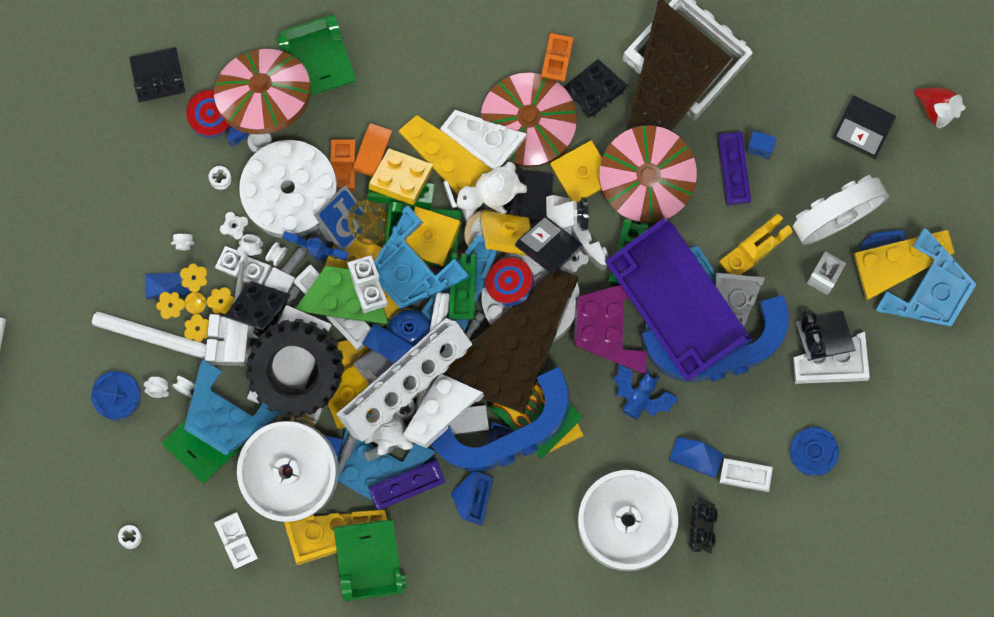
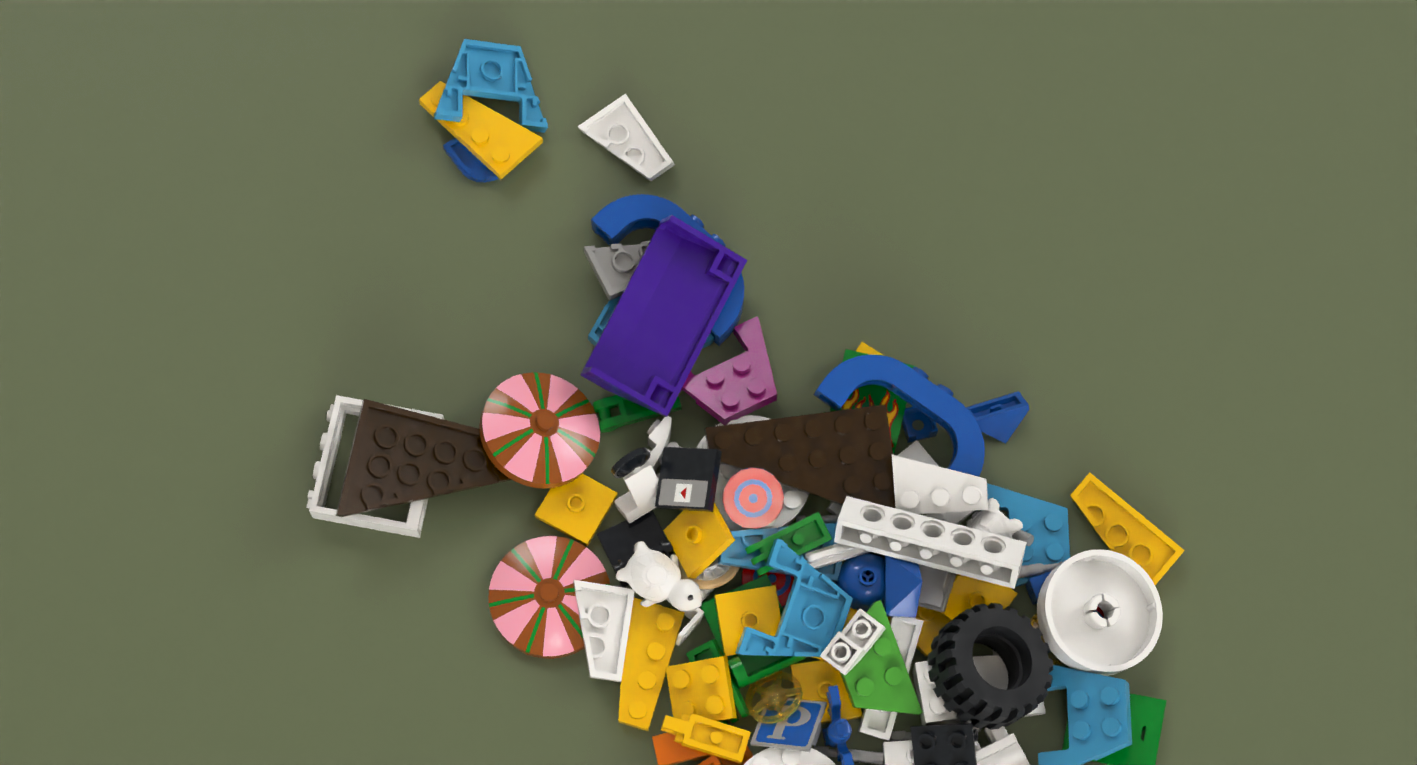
camera: 120 degrees left, 5 degrees down
white bush [118,525,142,549] -> none
white slope [214,512,258,569] -> none
green door [334,519,407,602] -> none
dark purple tile [368,459,446,511] -> none
orange slope [541,33,574,82] -> none
black hinge [564,59,628,118] -> none
white piece [578,470,678,571] -> none
blue animal [613,364,679,420] -> none
blue slope [669,437,724,478] -> none
black hinge [689,497,718,554] -> none
dark purple tile [717,132,751,206] -> none
yellow plate [718,214,793,275] -> none
white plate [719,458,773,492] -> none
blue piece [746,131,776,159] -> none
blue tile [789,427,839,477] -> none
white piece [793,175,889,245] -> none
black hinge [795,310,856,361] -> none
white slope [807,251,846,295] -> none
black tile [832,95,896,159] -> none
hat [914,87,966,128] -> none
none -> yellow hinge [661,713,751,764]

